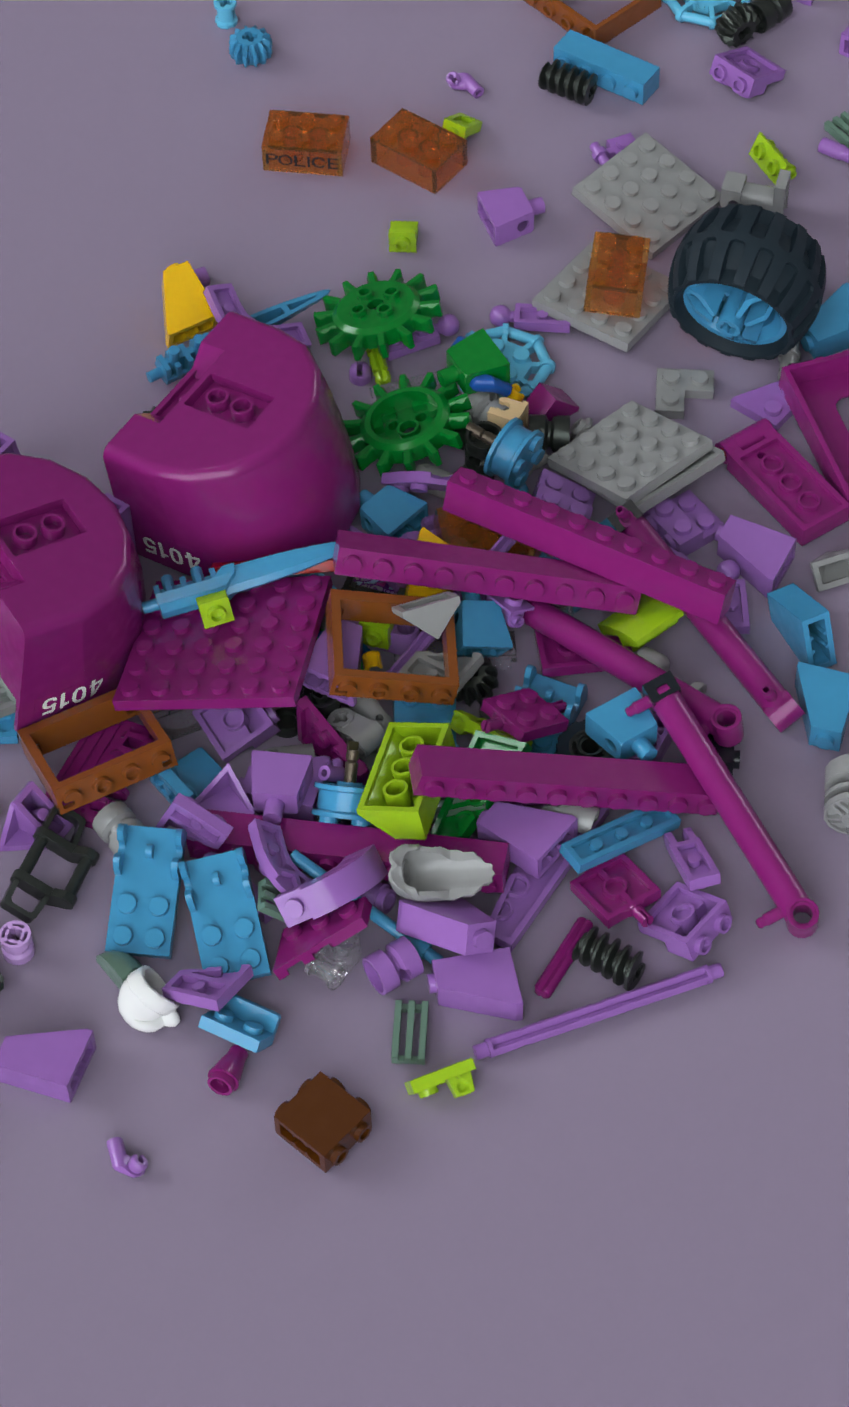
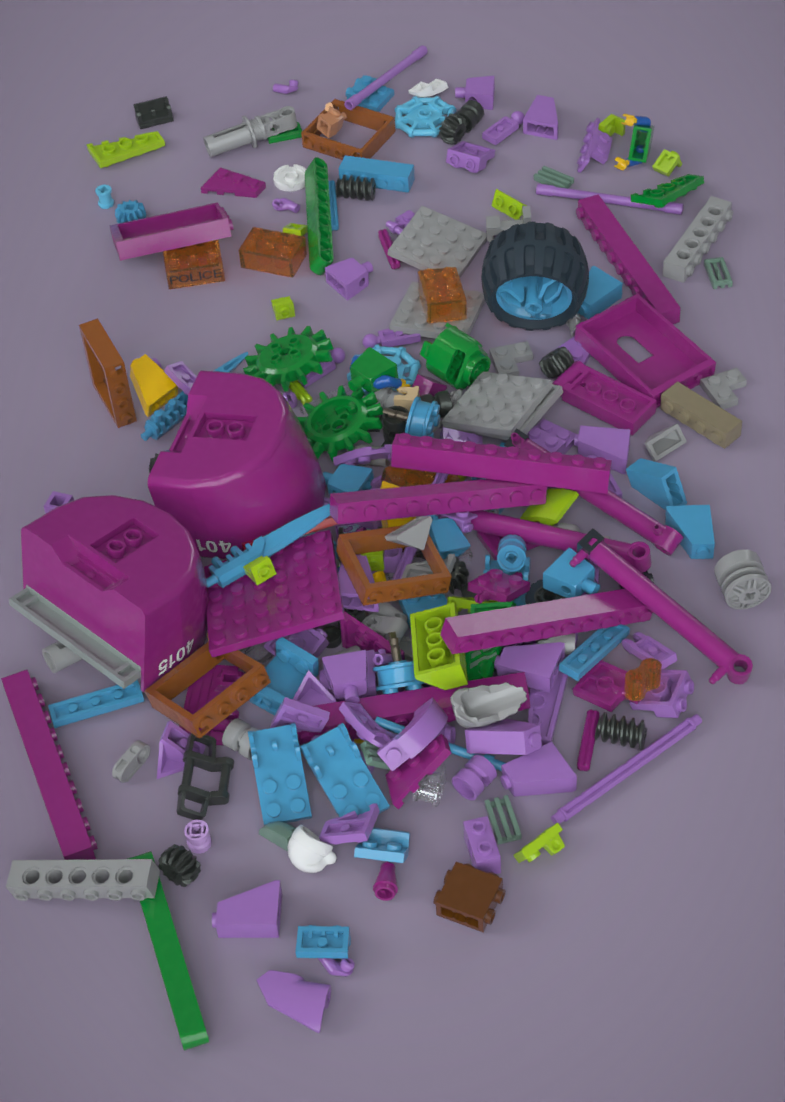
camera: 15 degrees left, 5 degrees down
none -> dark orange window [79,318,137,428]
none -> magenta panel [109,202,234,261]
none -> magenta wing [200,167,266,198]
none -> medium lavender panel [256,970,331,1033]
none -> dark azure bracket [265,637,319,699]
none -> white tile [273,164,306,192]
none -> dark azure bracket [296,925,351,959]
none -> green beam [305,157,334,276]
none -> dark azure axle [328,180,339,231]
none -> magenta axle [378,229,401,270]
none -> green piece [420,323,491,390]
none -> medium lavender brick [463,816,501,874]
none -> medium lavender plate [482,111,524,145]
none -> dark azure wheel [497,535,526,572]
none -> pearl dark grey gear [539,347,574,379]
none -> clear orange axle [624,658,662,701]

